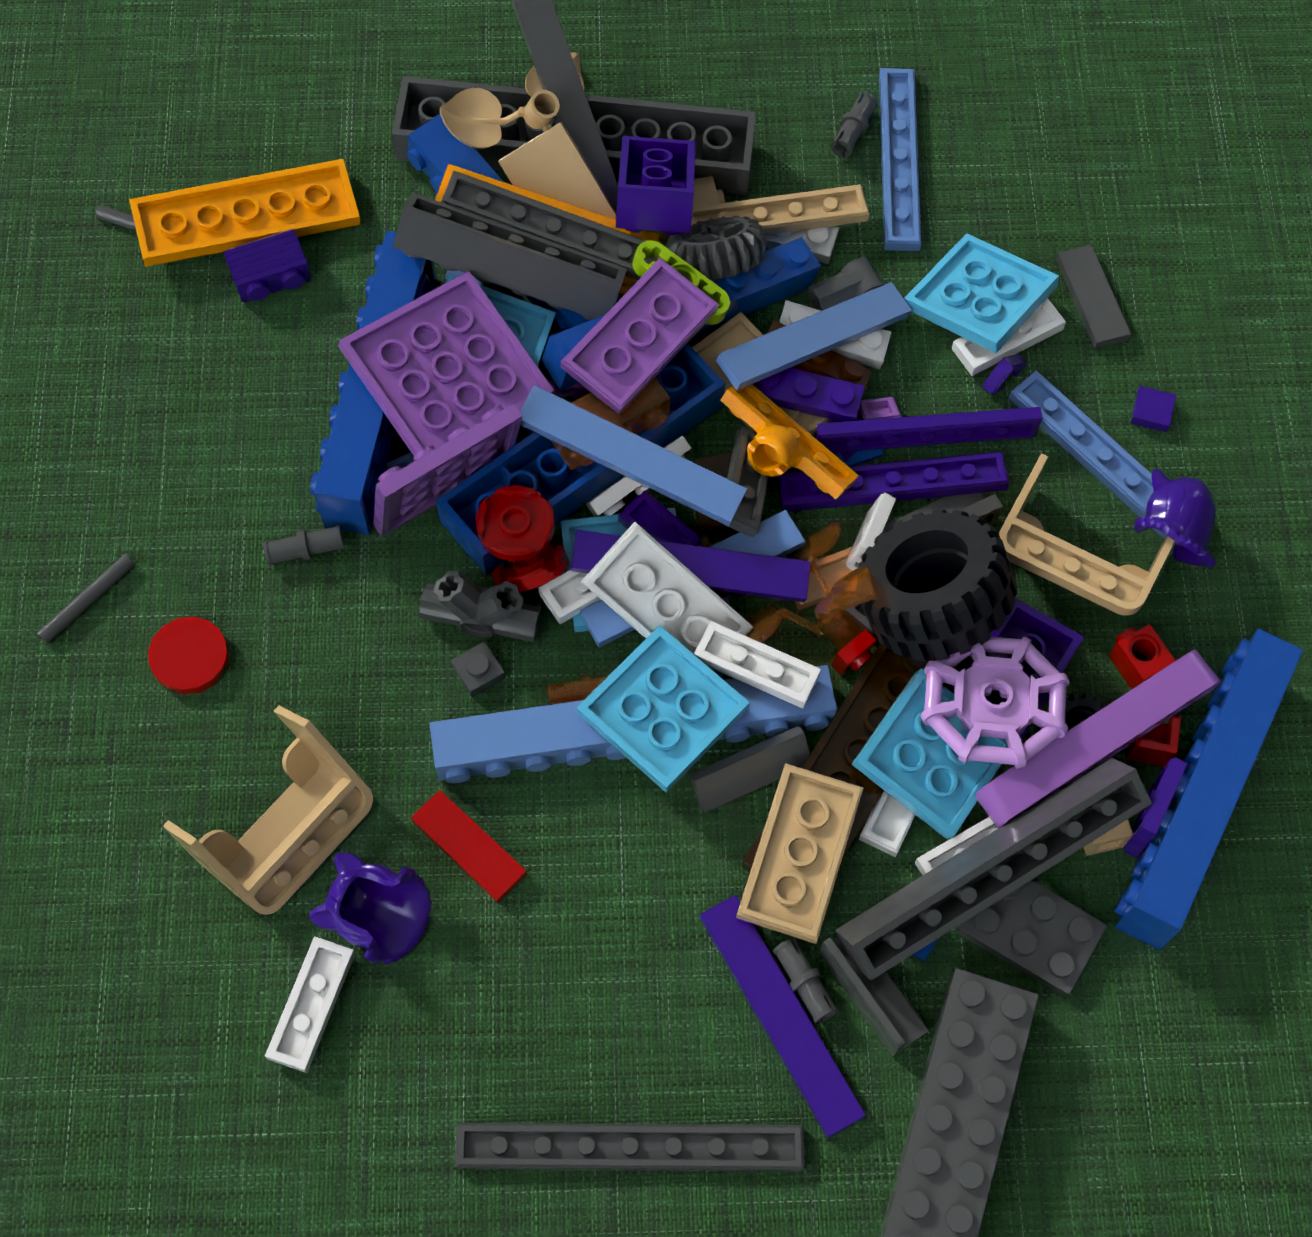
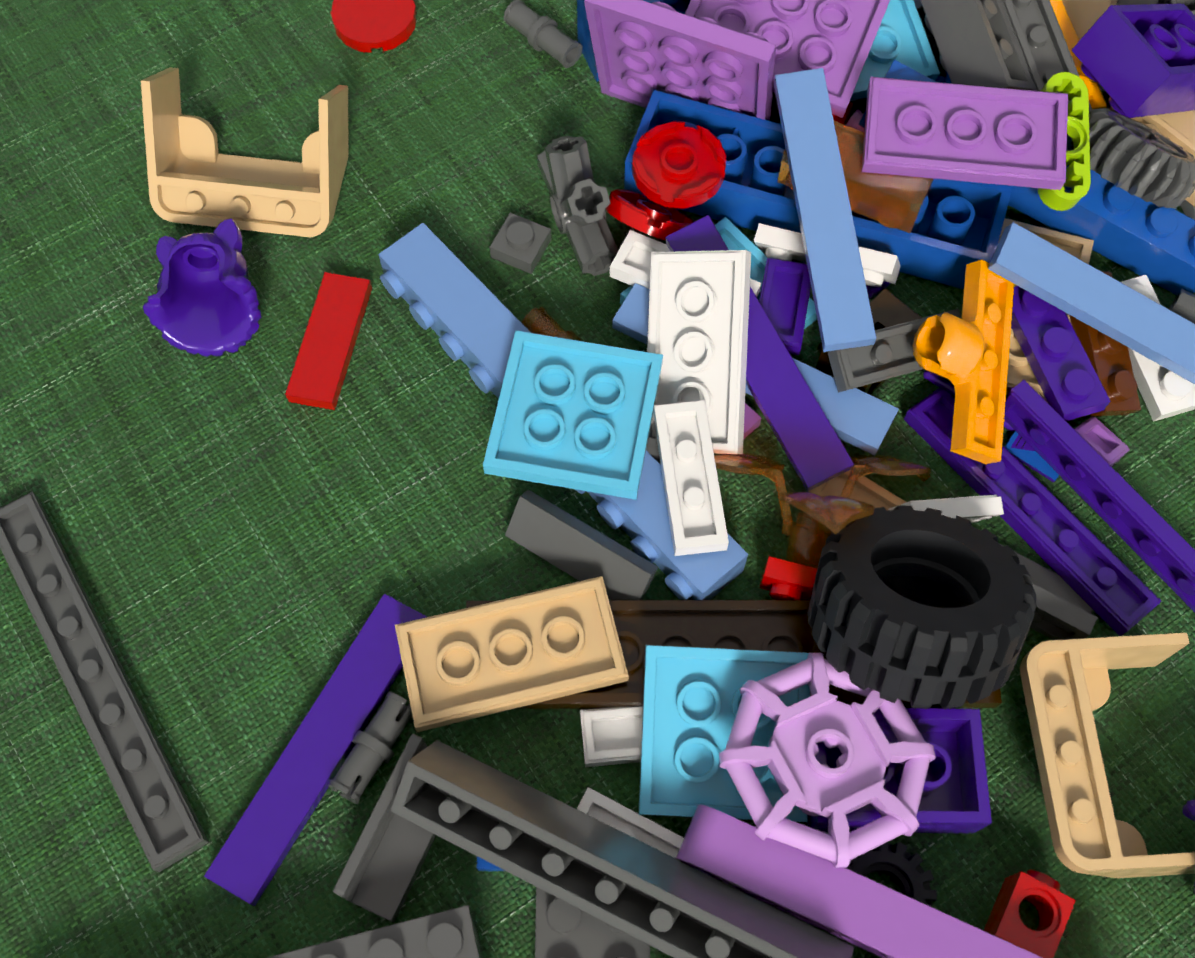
camera: 60 degrees right, 0 degrees up
white plate [265,936,355,1073] -> none

